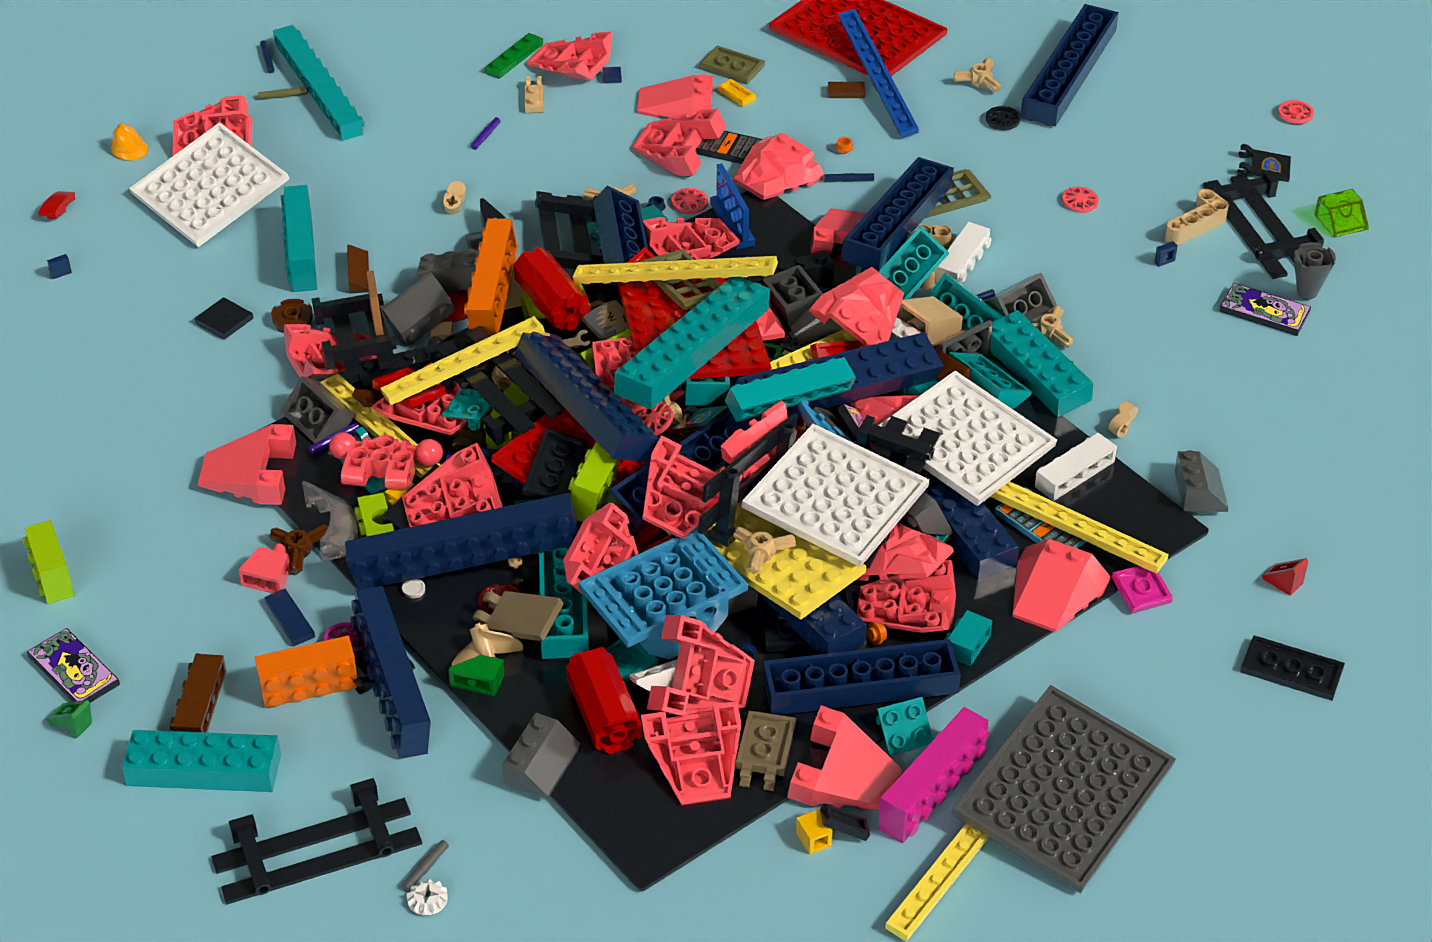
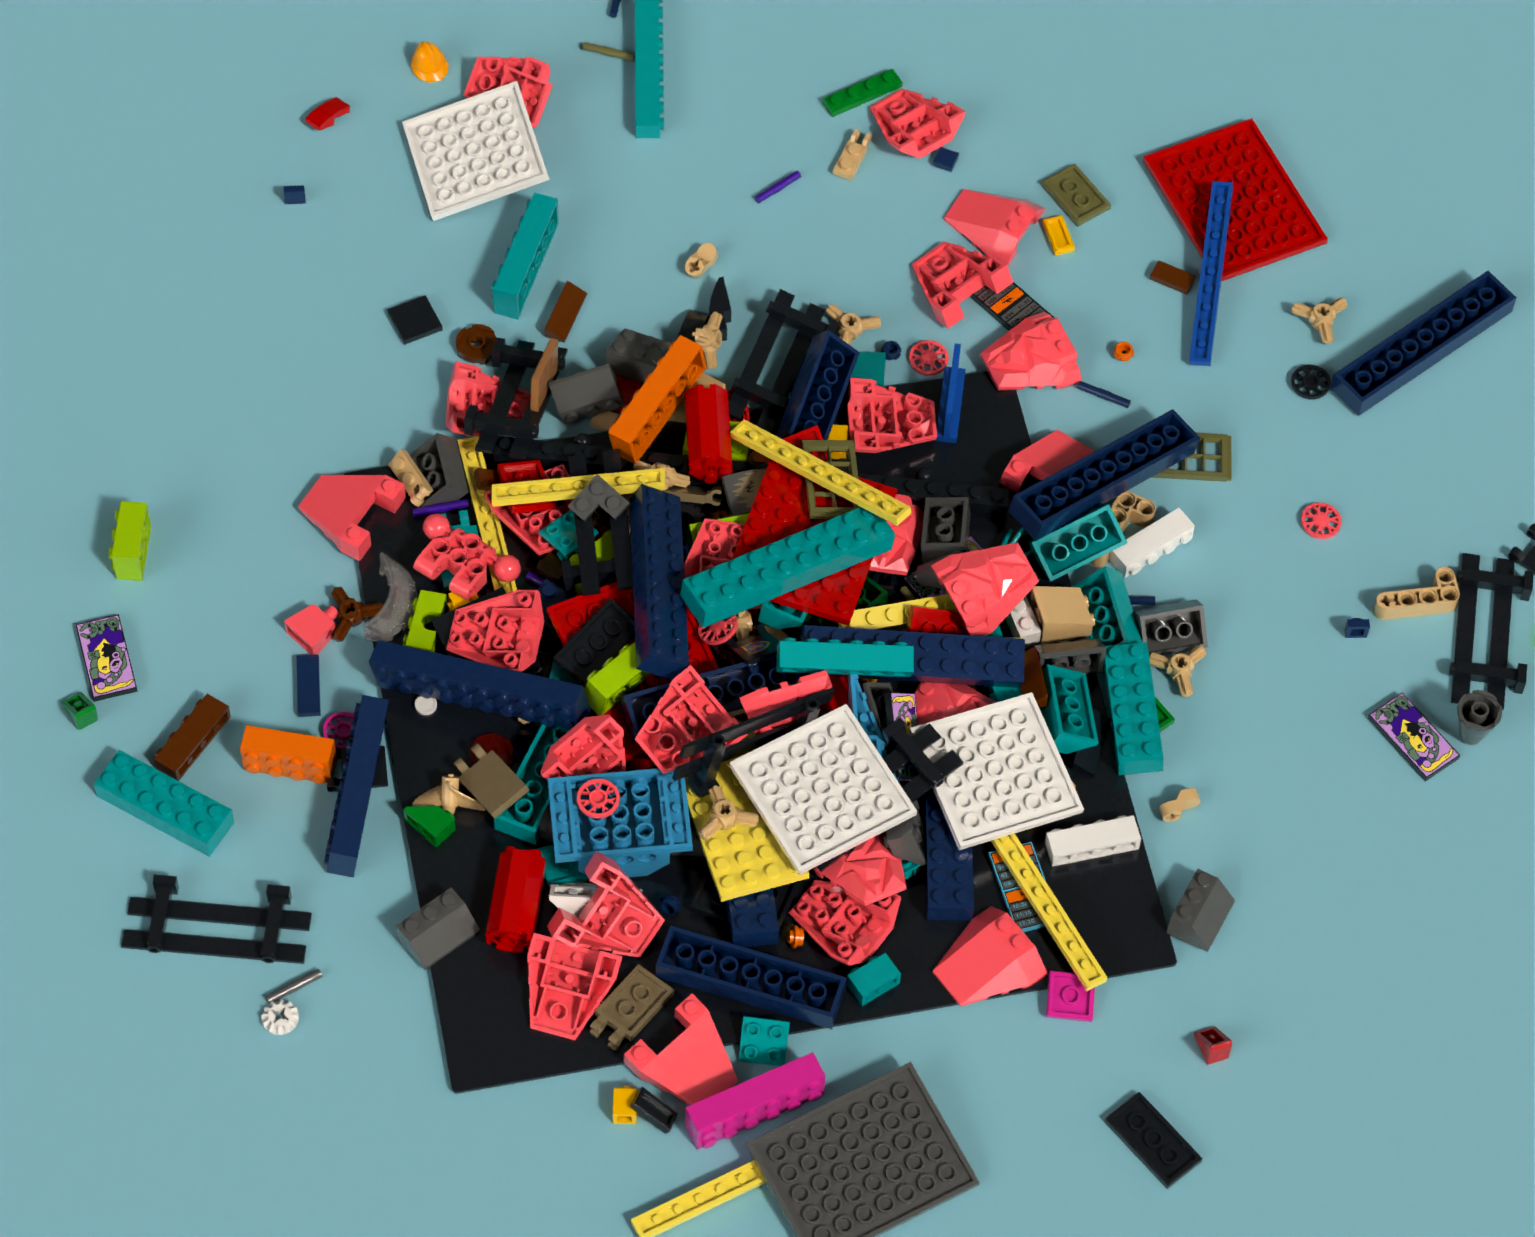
camera: 25 degrees right, 15 degrees up
none -> tan plate [388,449,433,507]
none -> dark grey plate [568,474,630,522]
none -> coral wheel [577,779,620,819]

